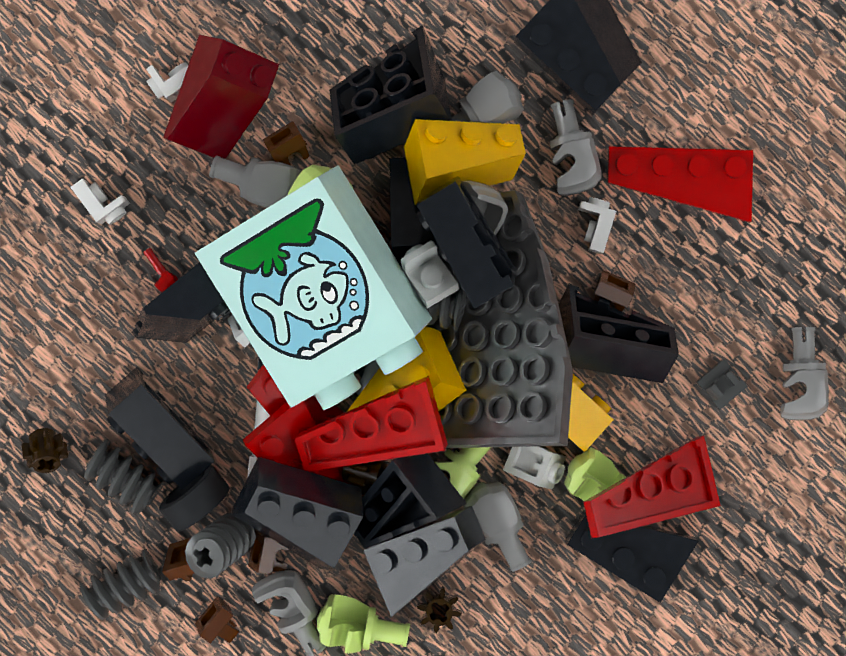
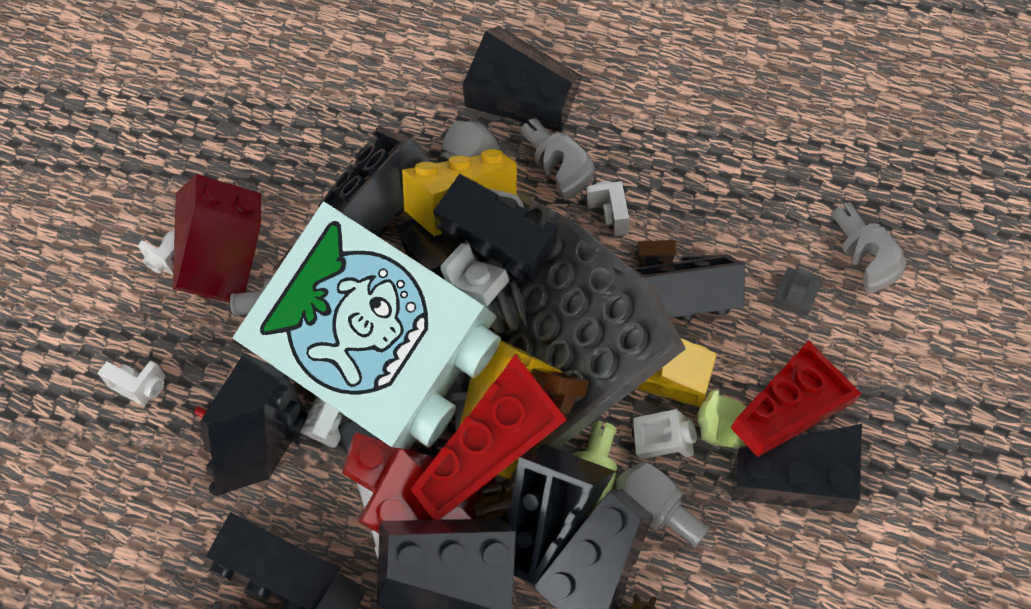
camera: 20 degrees left, 25 degrees down
red wing [607,146,753,223] -> none
none -> reddish brown tile [532,368,589,414]

